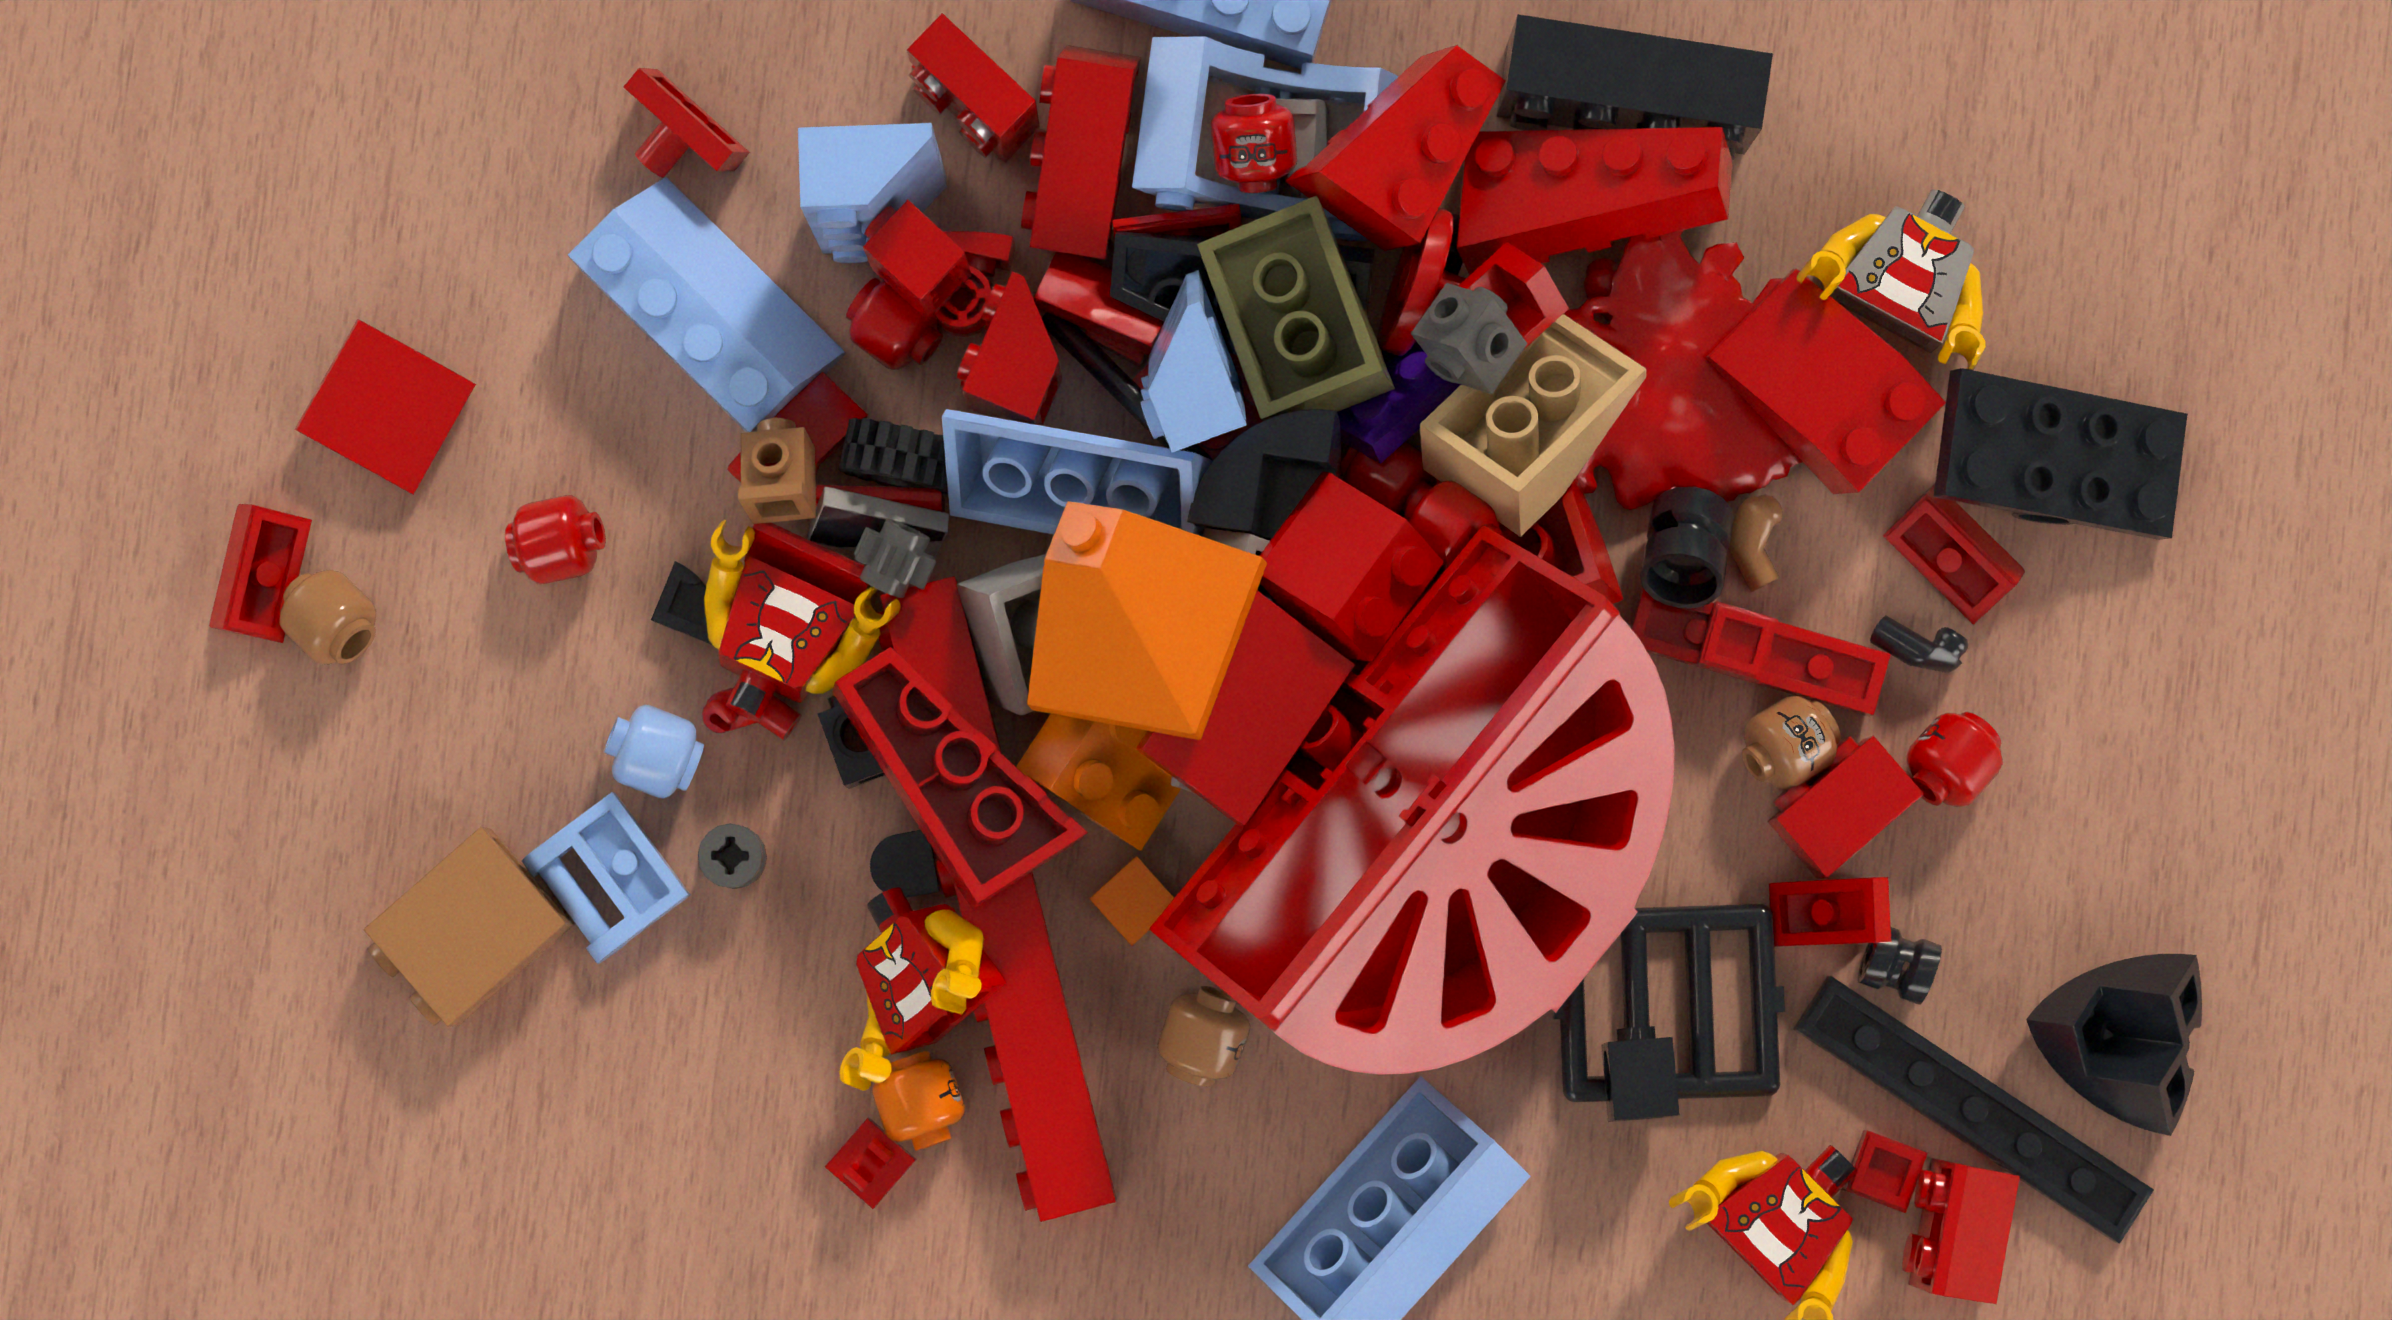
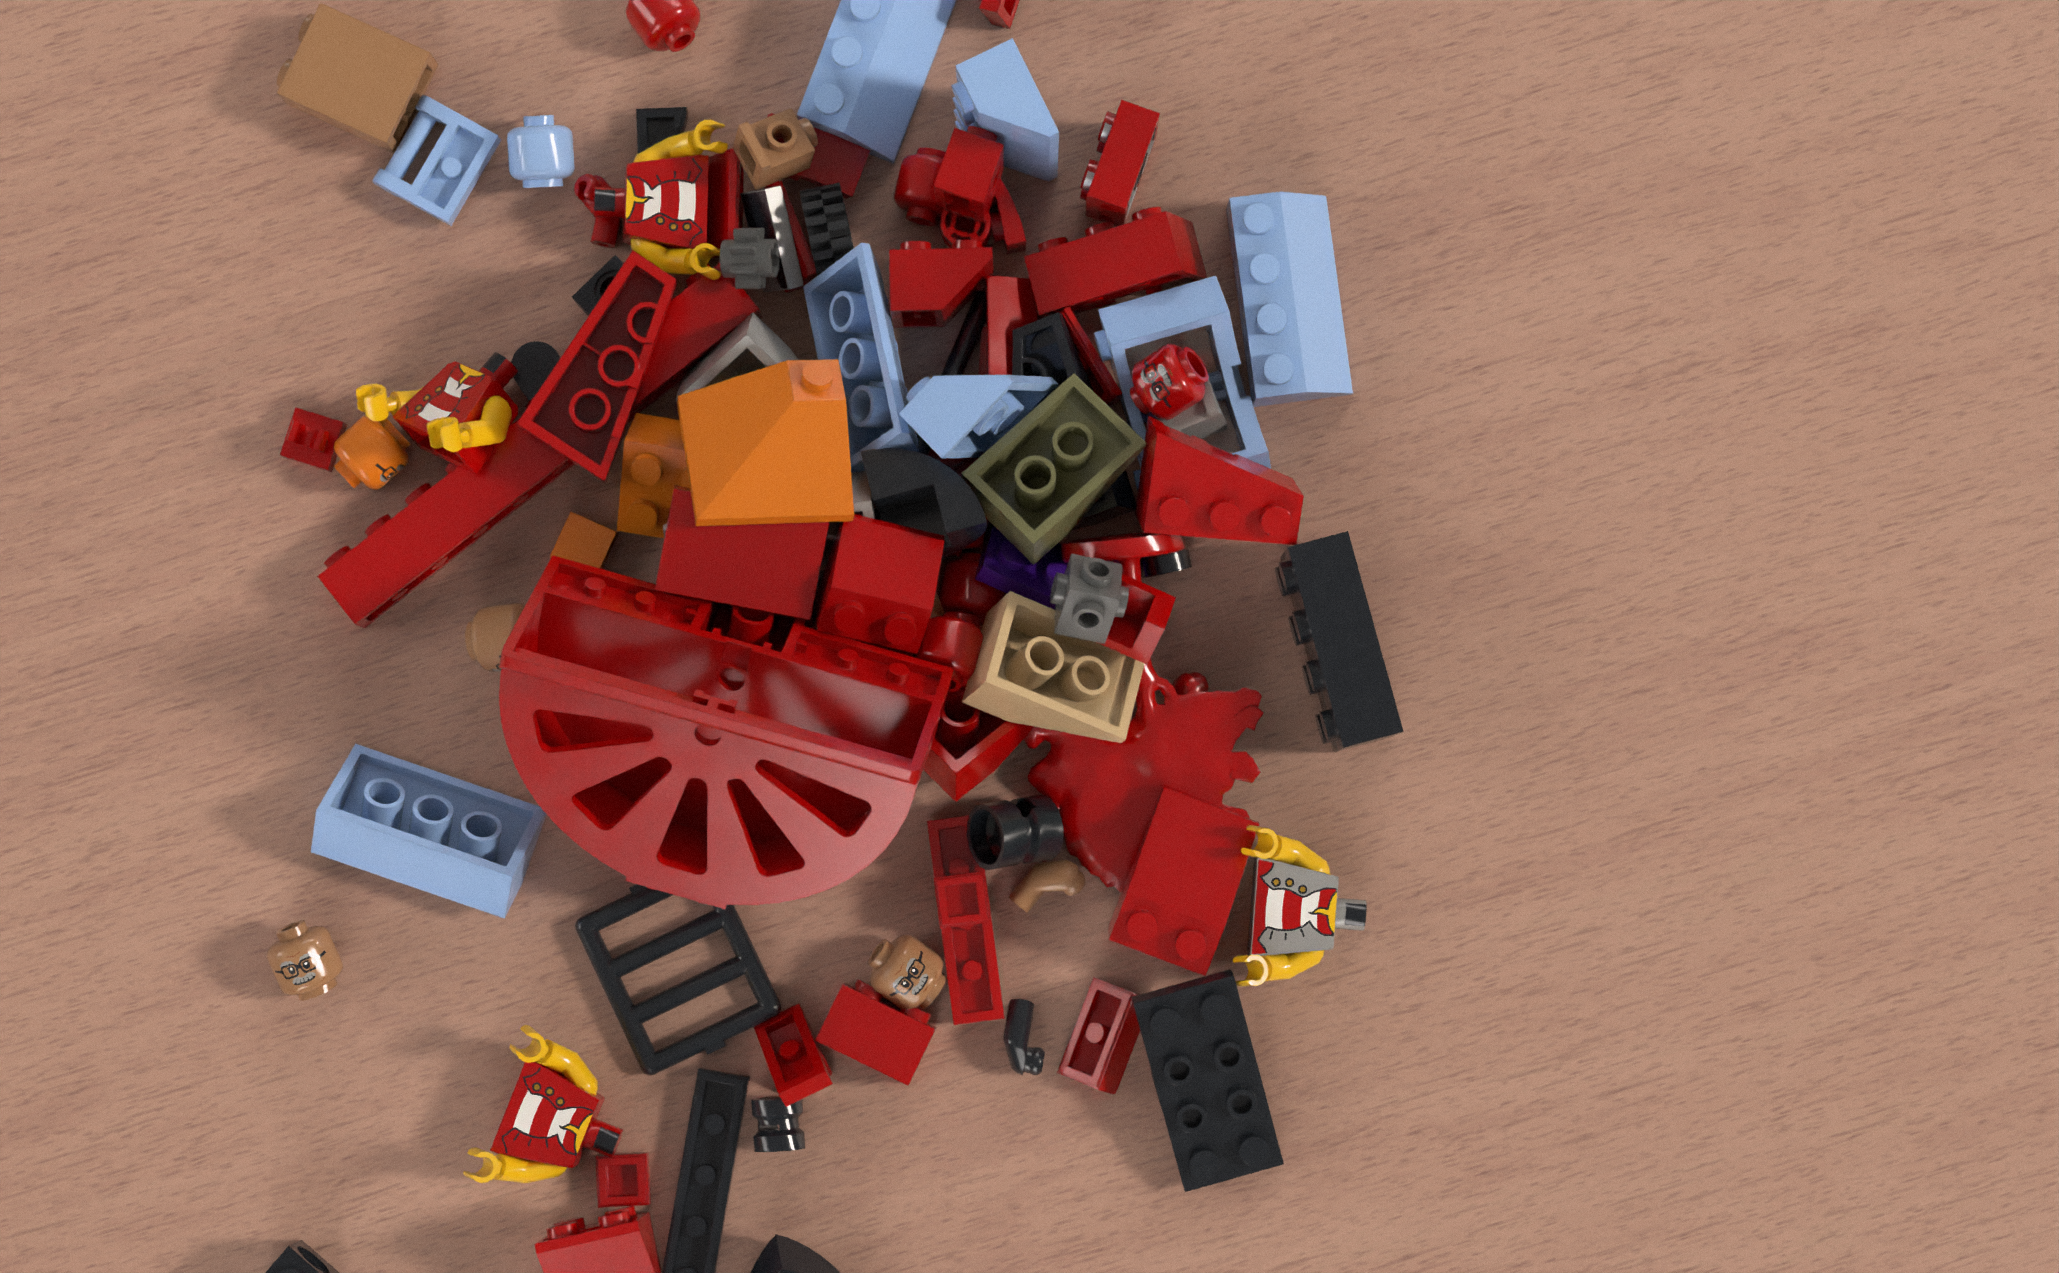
camera: 70 degrees right, 0 degrees up
dark grey wheel [698,823,767,889] -> none
red wedge [1457,127,1732,276] -> none
black brick [1601,1026,1680,1122] -> none
red head [1906,712,2003,807] -> none

